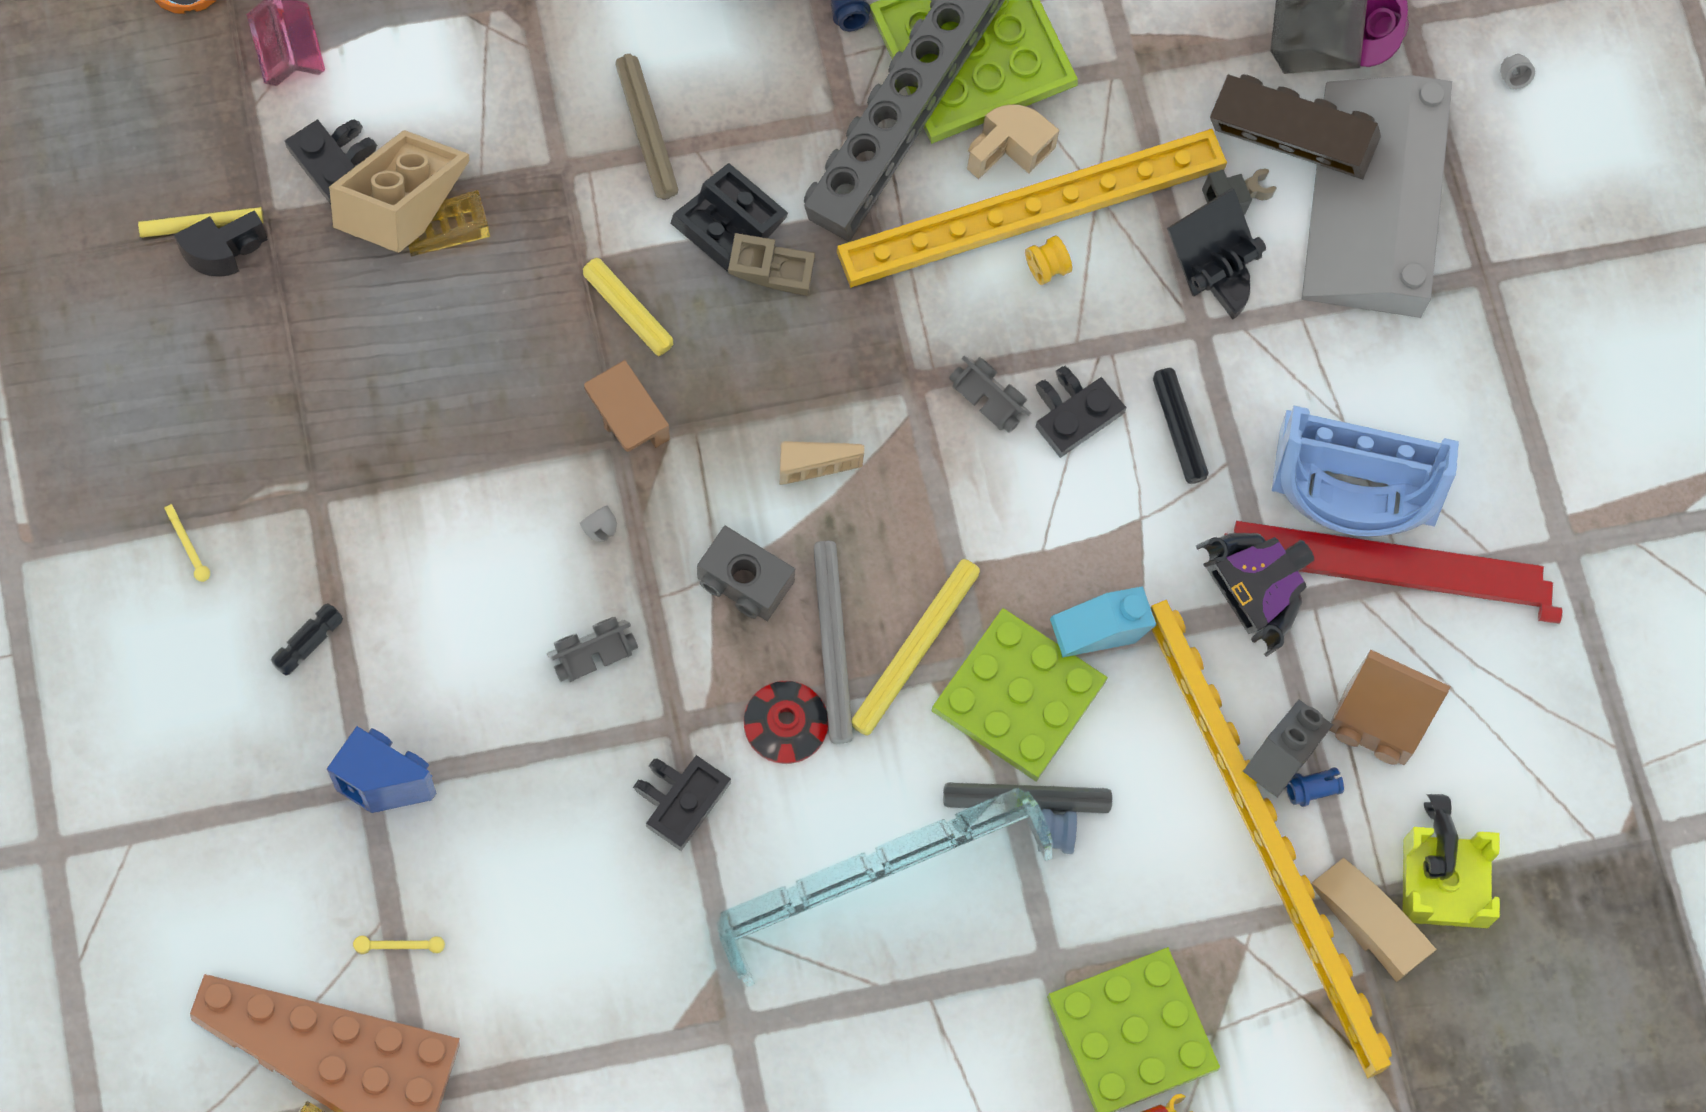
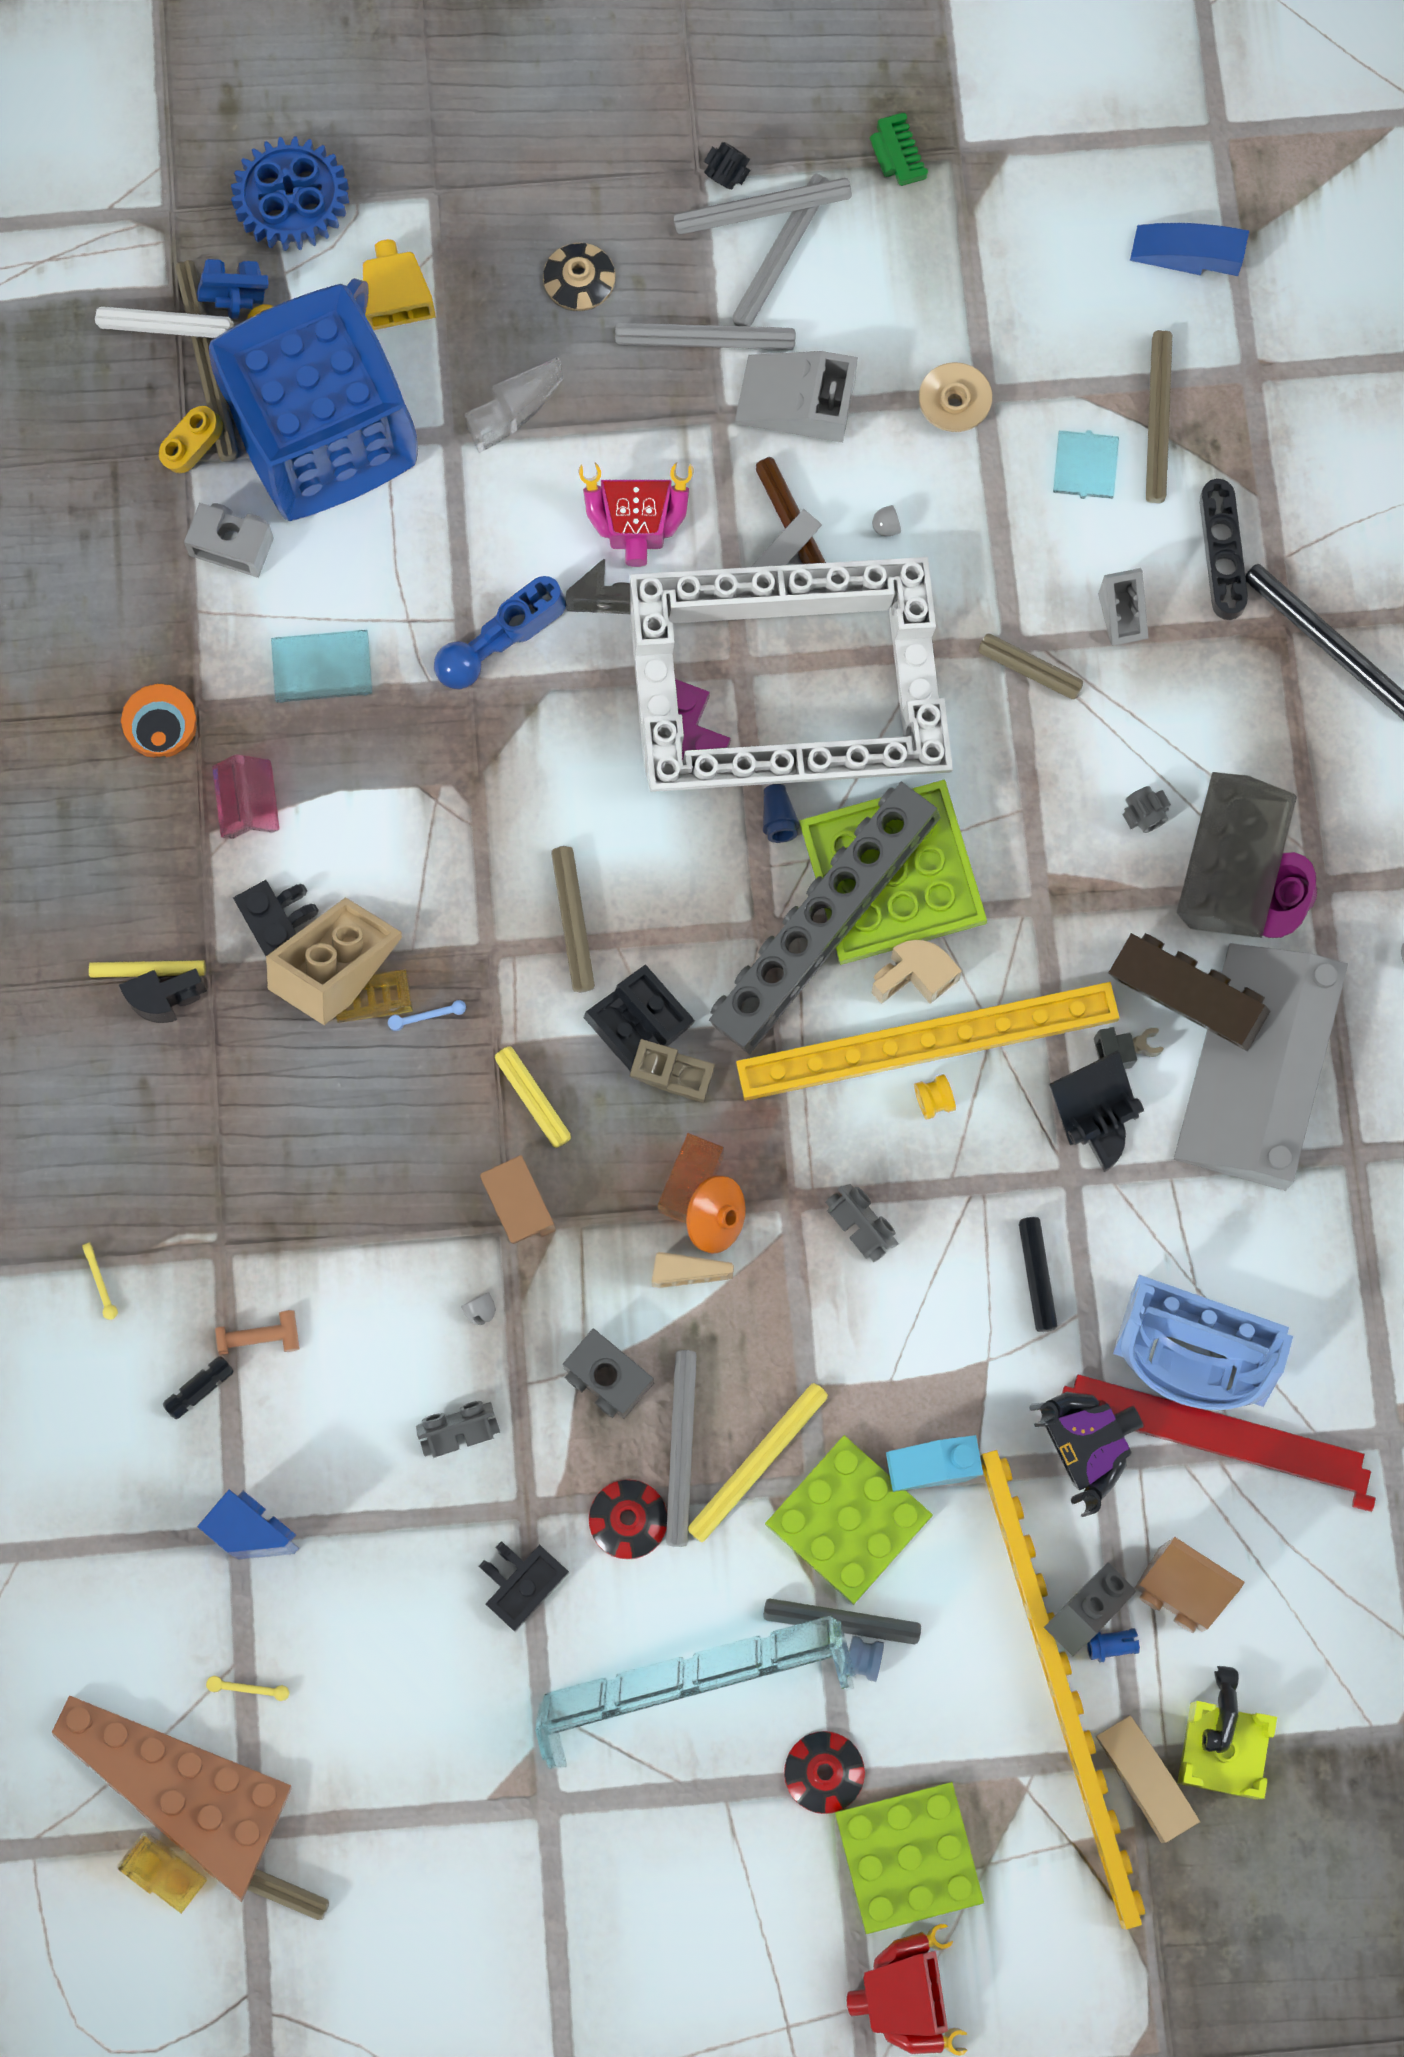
camera: 15 degrees right, 5 degrees up
black hinge [1035,365,1127,458] -> none
none -> nougat piece [215,1310,300,1356]
none -> light blue hinge [388,1000,466,1031]
none -> clear orange brick [658,1133,724,1223]
none -> orange dish [686,1176,746,1254]
none -> dish [784,1731,865,1814]

